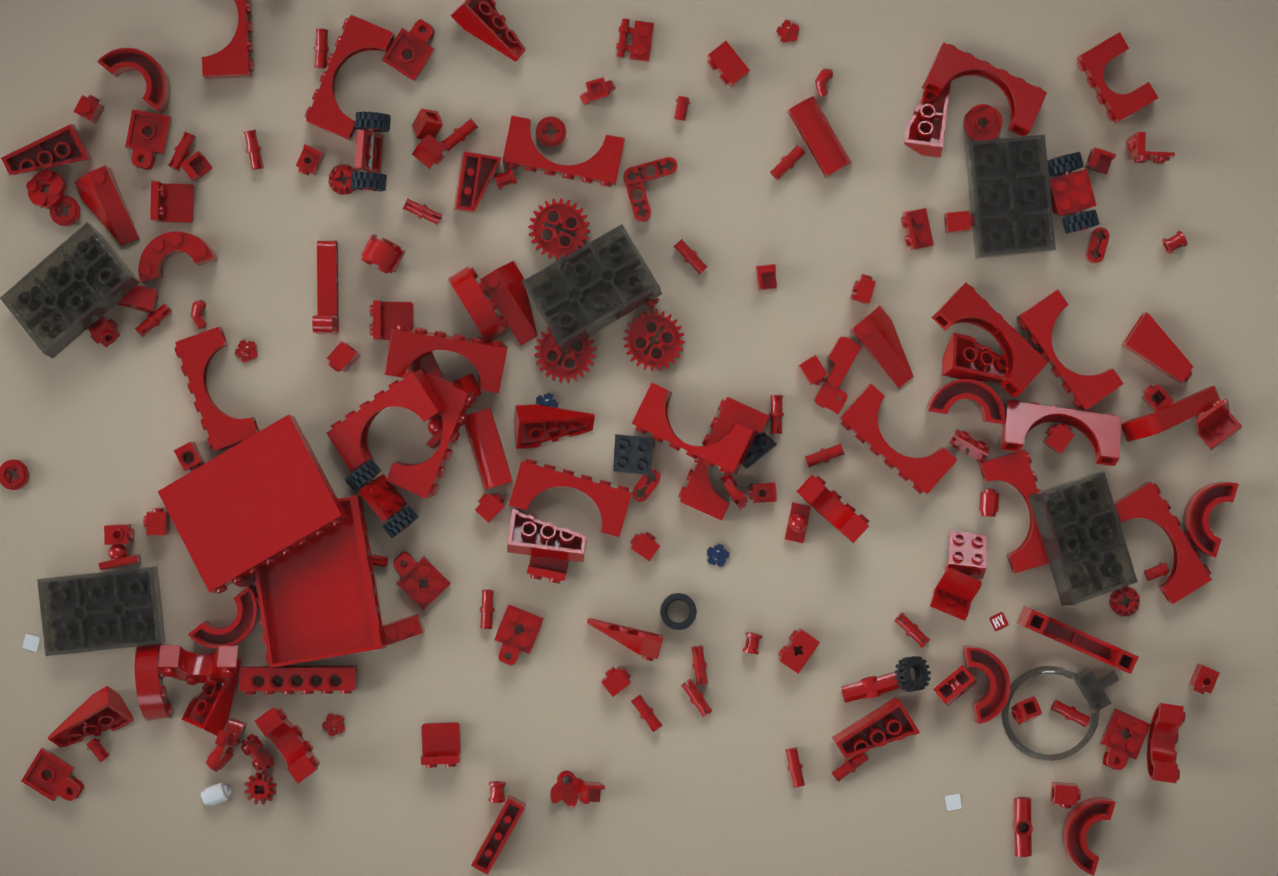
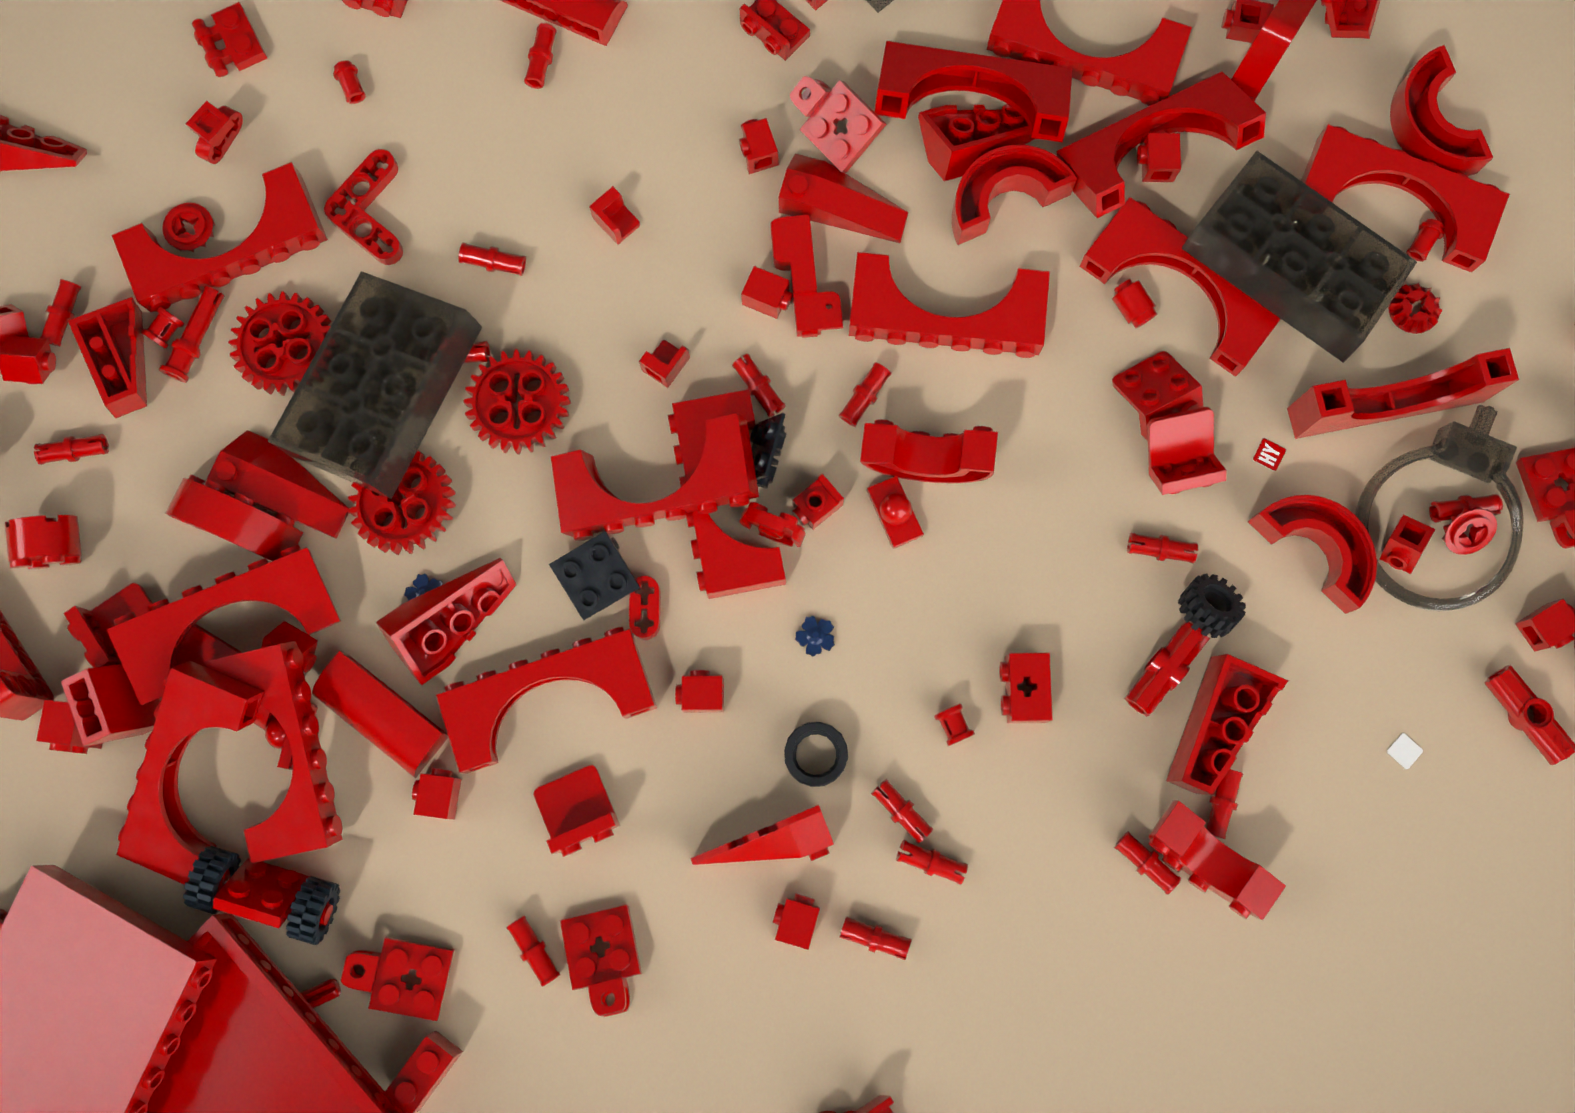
camera: 30 degrees left, 10 degrees down
red wedge [507,509,587,562] -> none
red brick [933,665,978,706] -> none
red hinge [949,429,990,462] -> none
none -> red brick [61,664,160,746]
none -> red pin [159,286,225,383]
none -> red panel [639,340,690,388]
none -> plate [790,76,887,173]
none -> red brick [1148,800,1286,920]
none -> gear [1442,505,1497,555]

